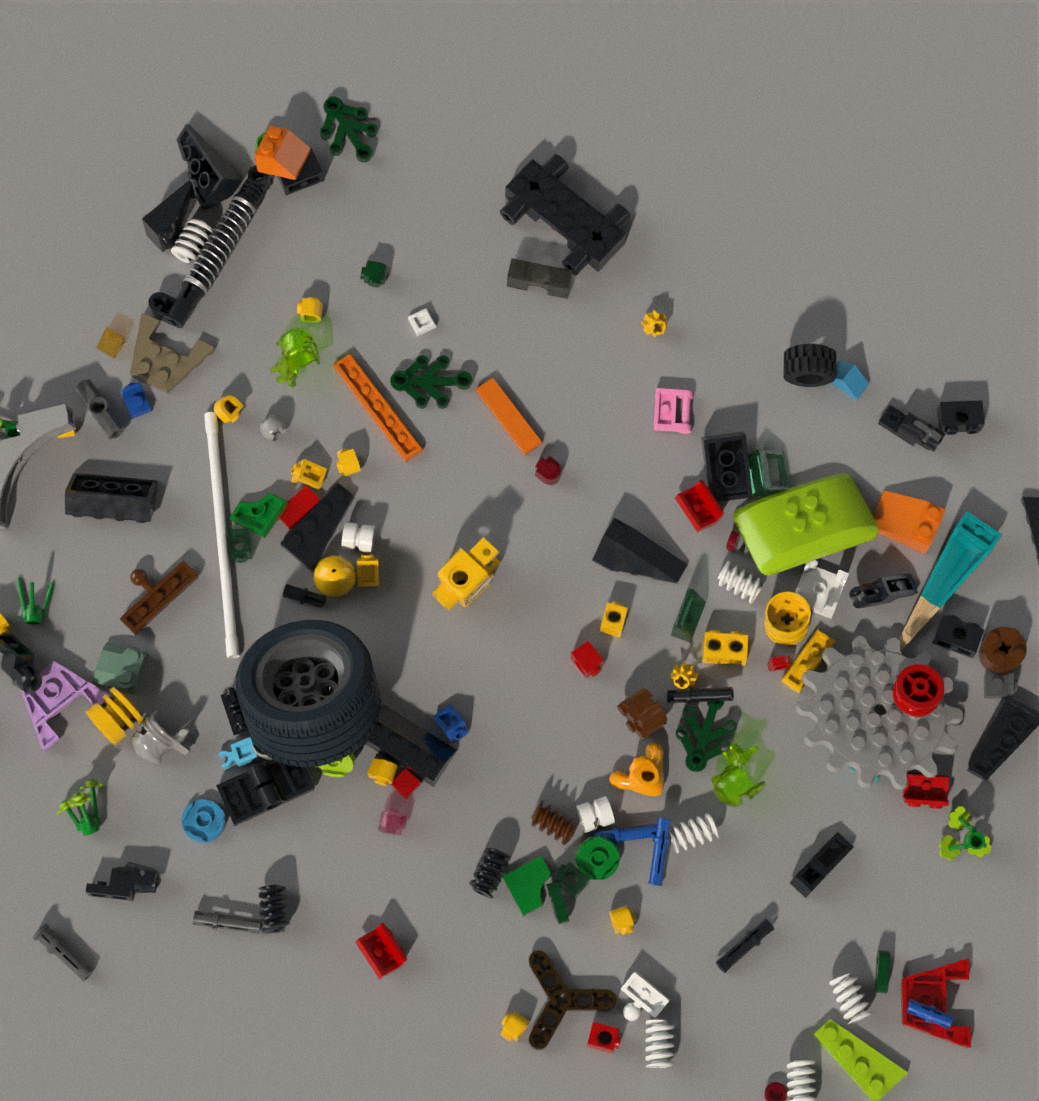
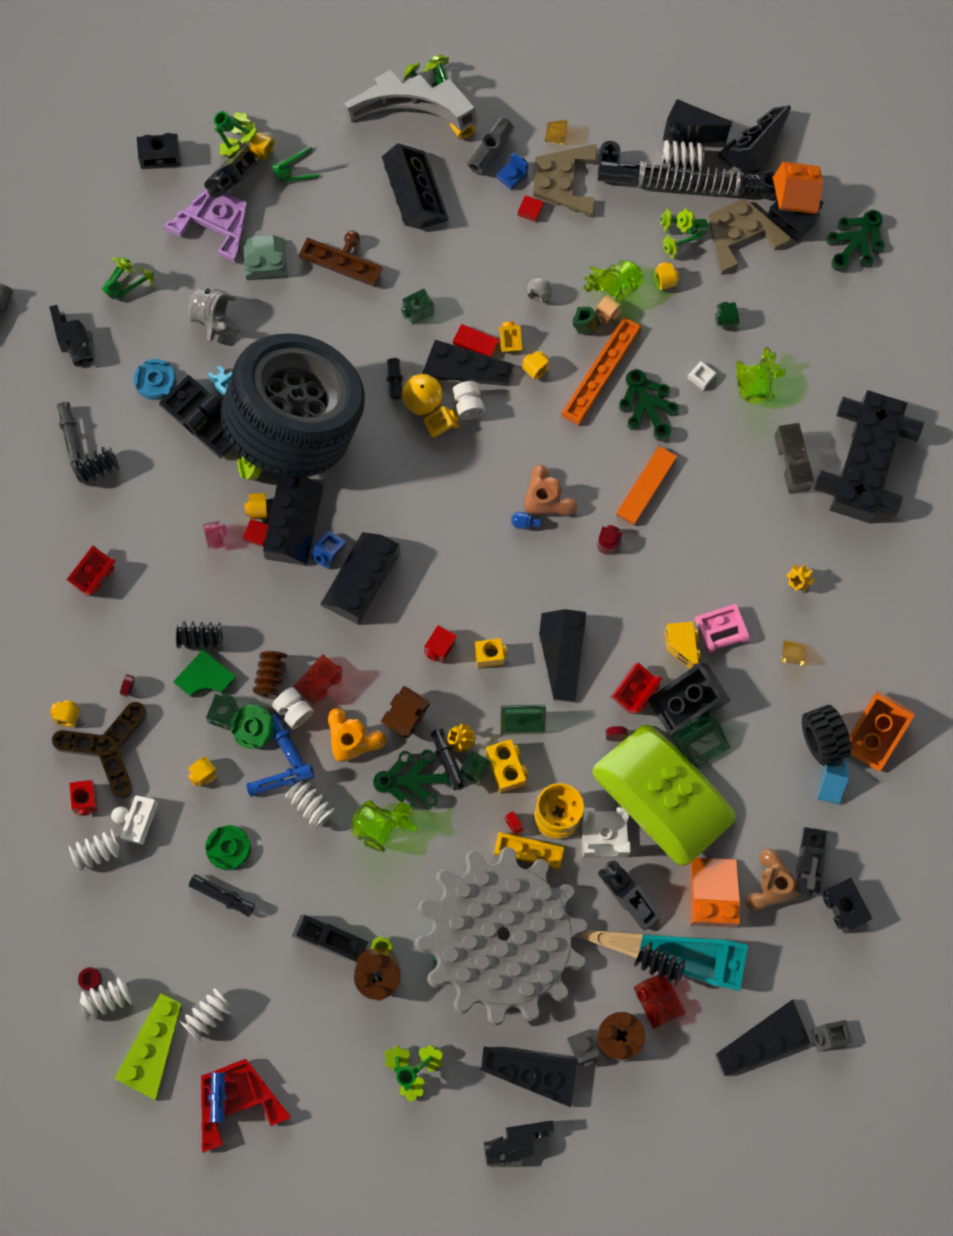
camera: 65 degrees right, 0 degrees up
yellow wheel [85,687,143,746] -> none
white piece [204,412,240,659] -> none
yellow plate [214,395,244,423] -> none
green tile [229,492,288,538] -> none
yellow piece [432,537,501,611] -> none
dark green beam [546,881,569,925] -> none
white piece [717,560,765,604] -> none
dark green beam [875,950,890,994] -> none
red wheel [892,664,944,717] -> none
red bracket [902,773,949,809] -> none
black brick [932,614,984,659] -> none
none -> dark red tile [120,674,135,697]
none -> green tile [205,825,251,871]
none -> clear red bracket [293,654,343,705]
none -> black slope [320,532,400,625]
none -> reddish brown brick [354,948,401,1001]
none -> lime tile [370,936,393,952]
none -> clear green brick [460,750,491,786]
none -> blue cylinder [511,512,541,530]
none -> red tile [517,195,544,222]
none -> nougat head [524,464,577,516]
none -> dark green plate [572,307,600,334]
none -> light nougat plate [595,295,622,325]
none -> black piece [634,942,686,988]
none -> clear red bracket [634,975,686,1029]
none -> lime plant [660,208,708,259]
none -> yellow slope [665,622,701,669]
none -> dark tan wing [708,198,791,274]
none -> clear neon green piece [736,347,786,404]
none -> medium nougat head [745,849,801,912]
none -> clear yellow slope [780,640,805,665]
none -> orange slope [849,690,916,772]

